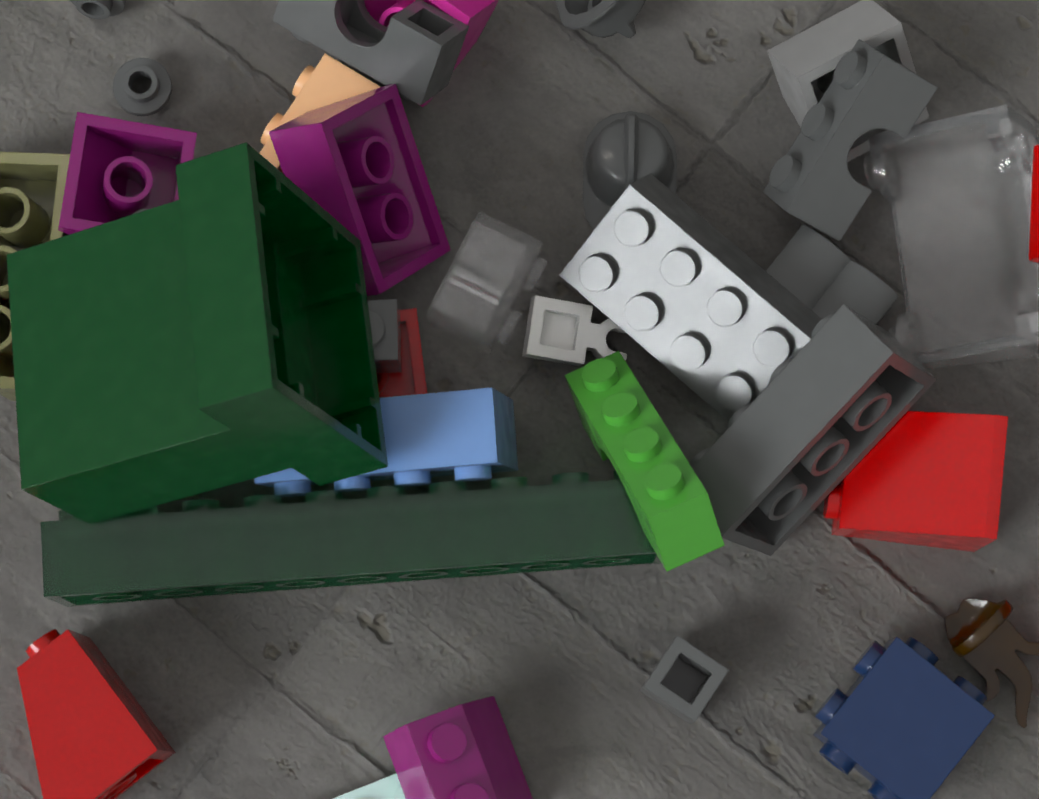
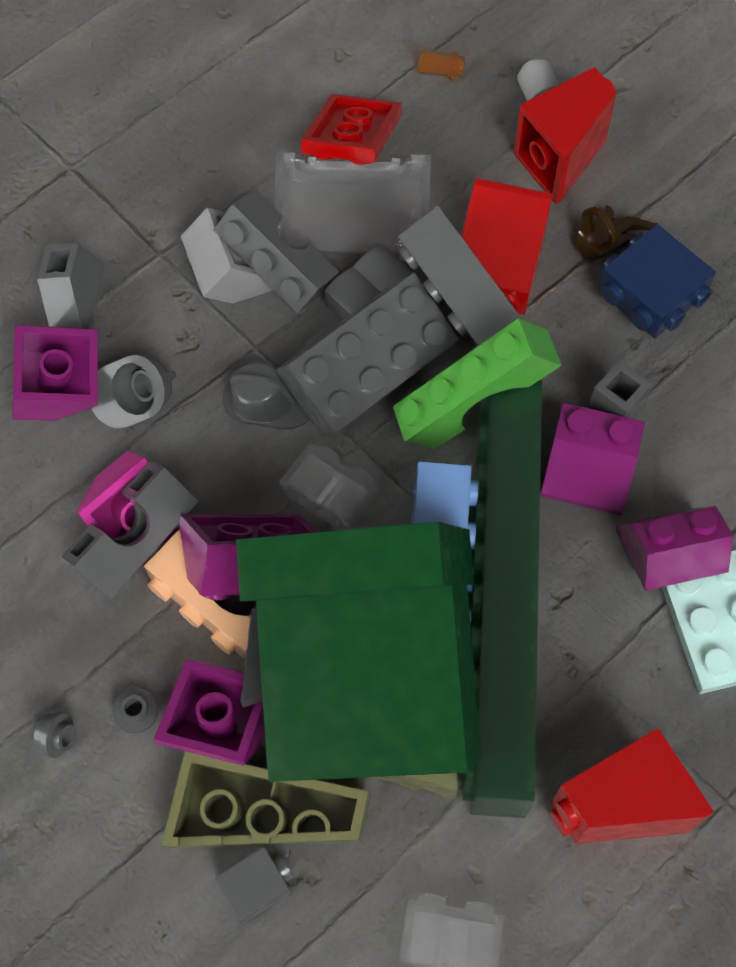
camera: 80 degrees left, 15 degrees down
white plate [522,295,627,366] -> none
none -> magenta slope [540,403,645,516]

